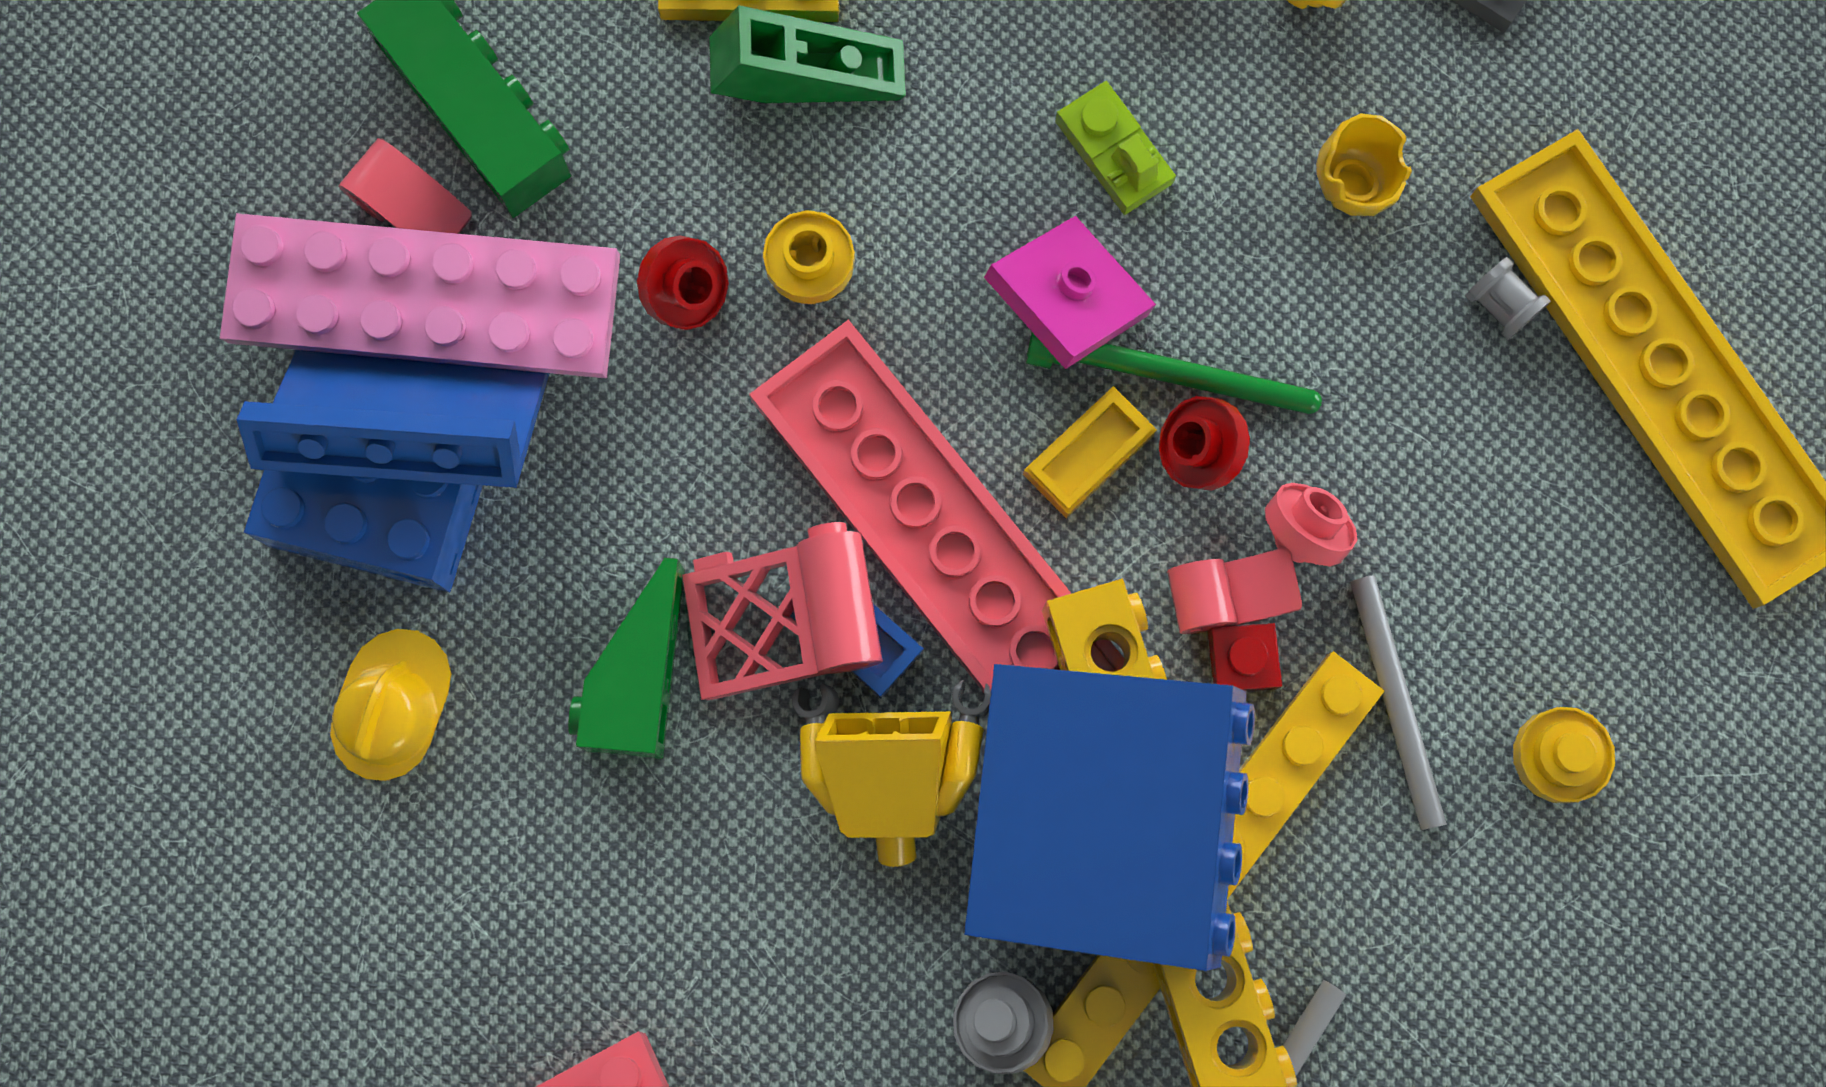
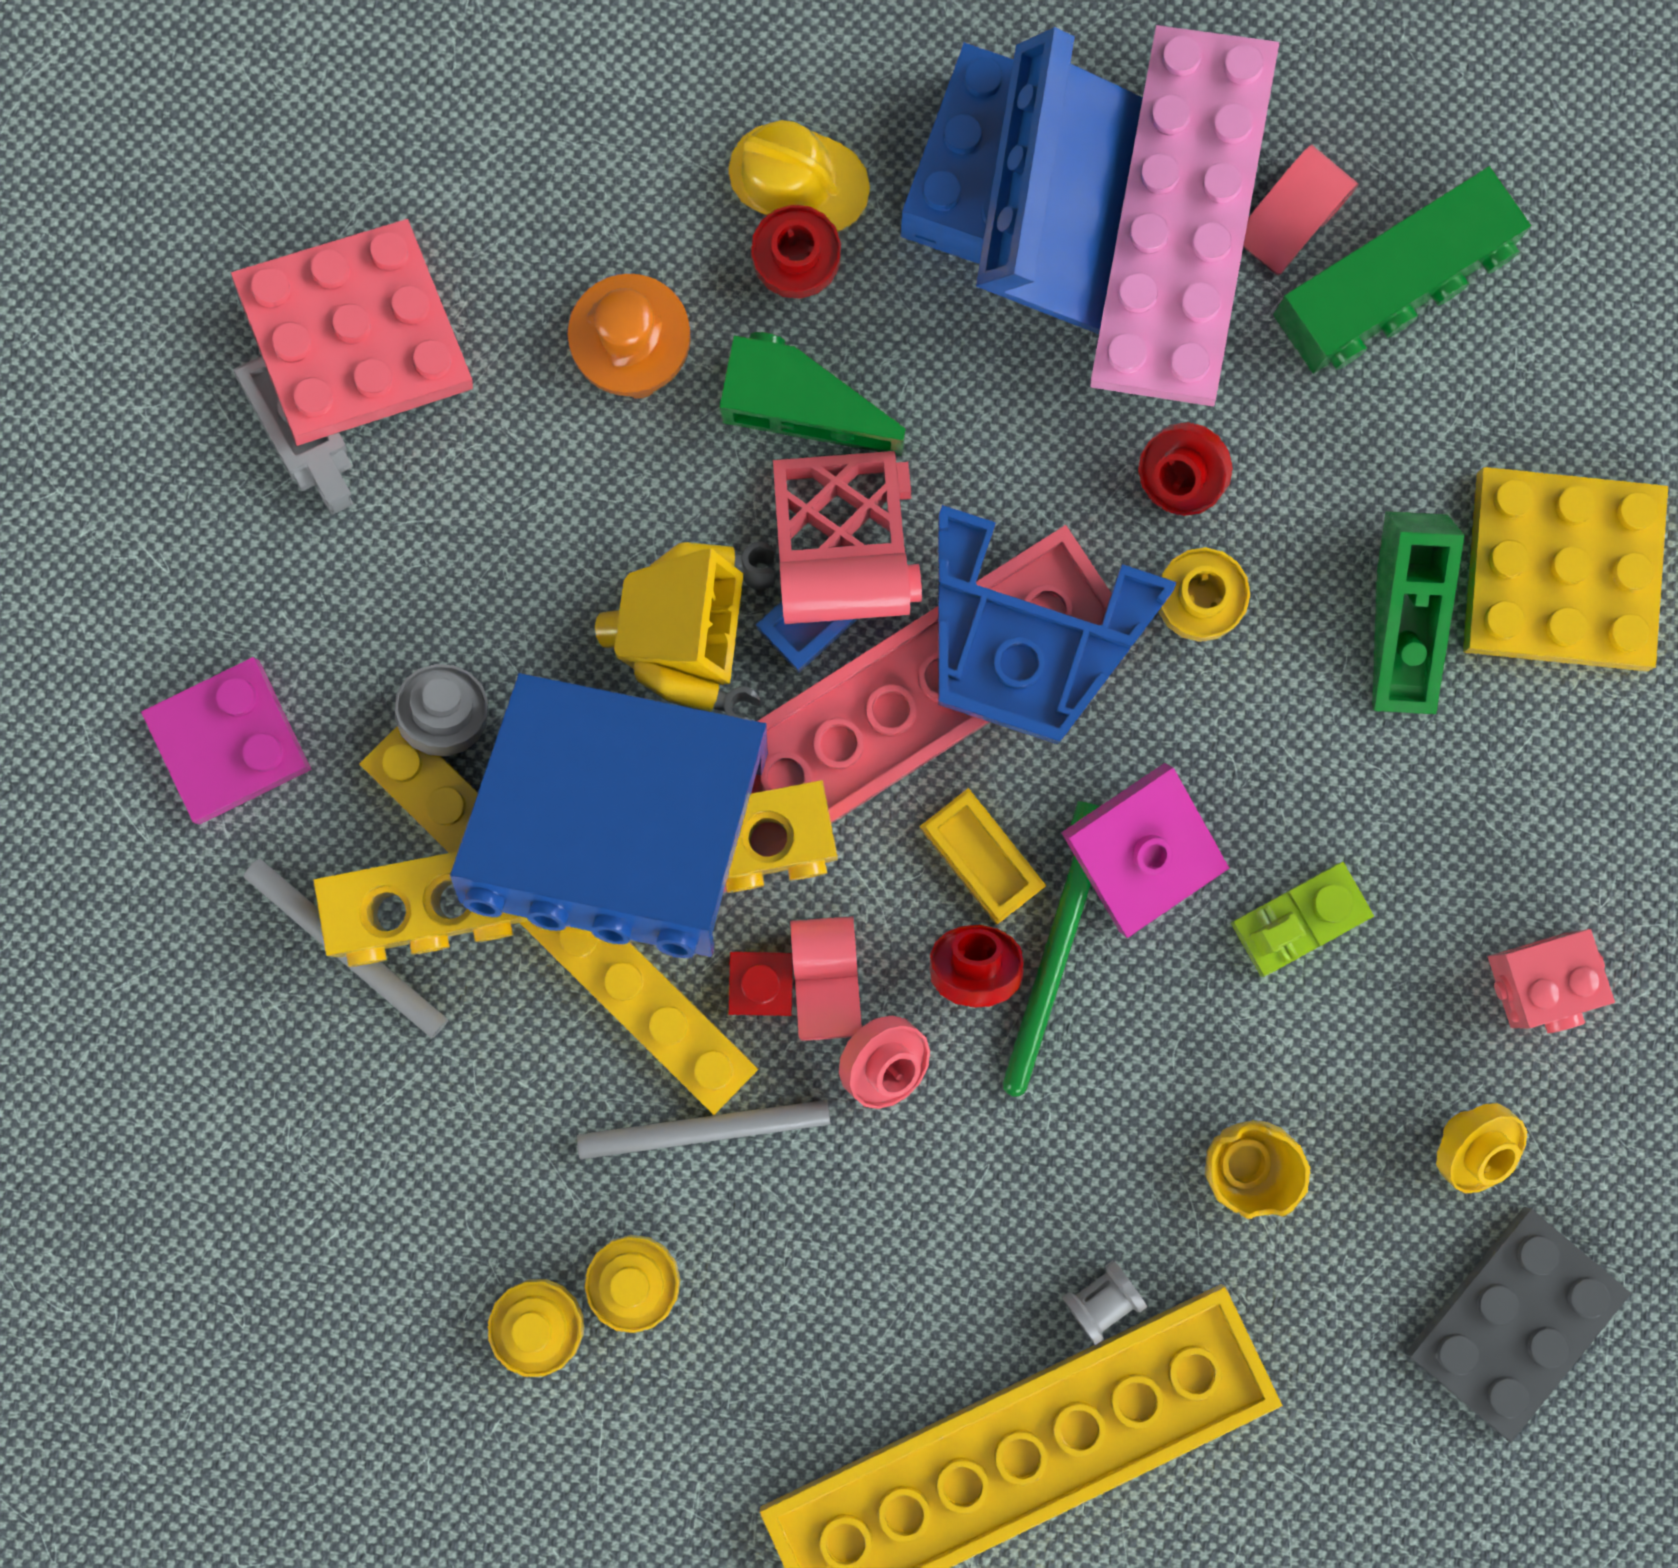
camera: 100 degrees right, 5 degrees up
none -> yellow plate [488,1279,584,1377]
none -> orange plate [568,274,691,398]
none -> red plate [751,205,841,299]
none -> blue wing [938,505,1176,745]

